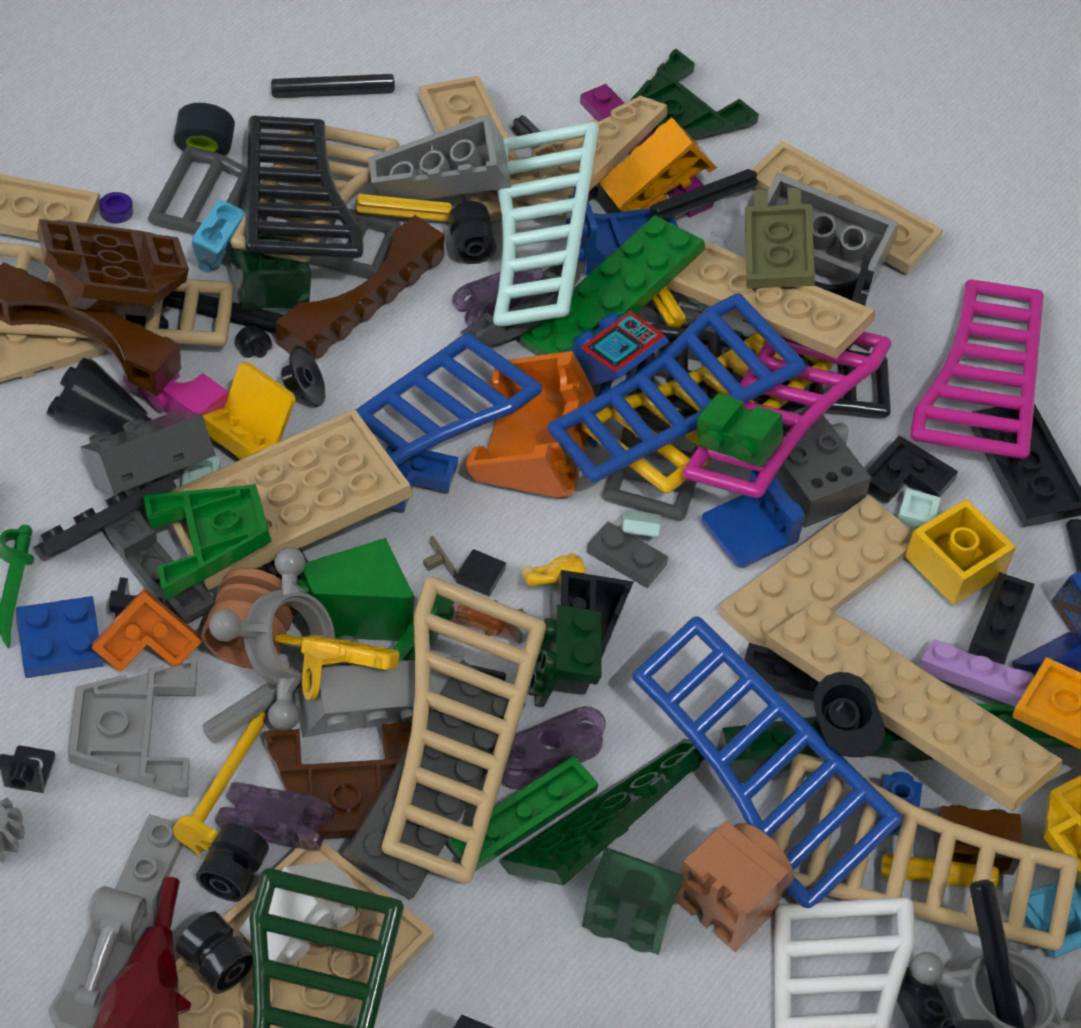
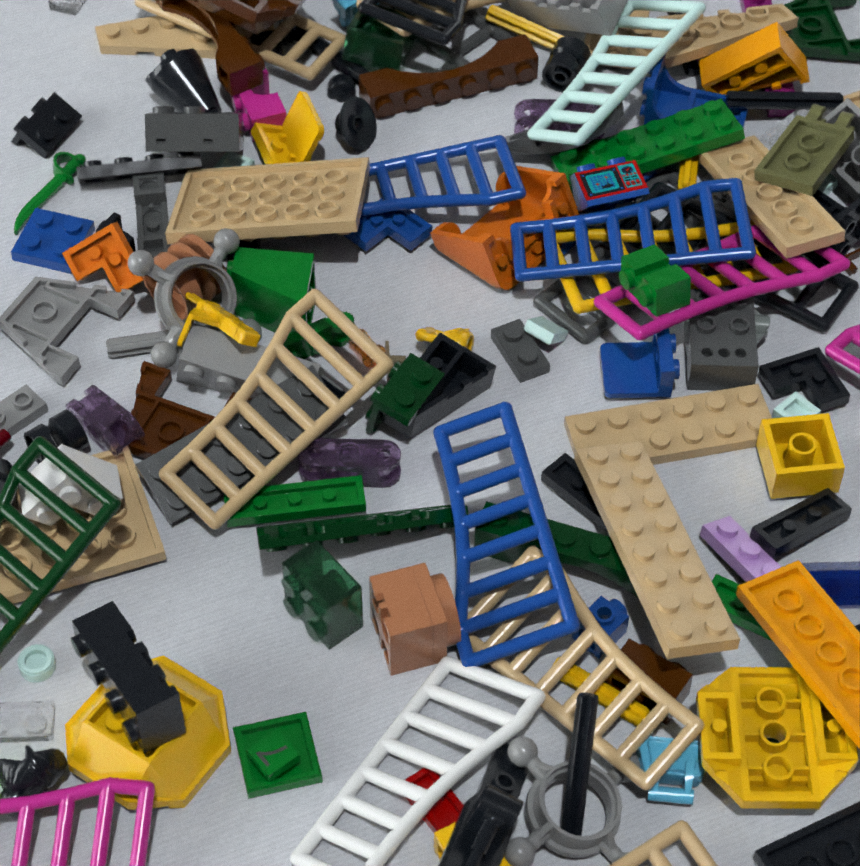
camera: 35 degrees right, 0 degrees up
green wing [143,484,272,600] -> none
yellow piece [172,712,267,856] -> none
dark tan piece [423,536,457,578] -> none
black tile [456,549,506,597] -> none
black piece [813,672,885,758] -> none

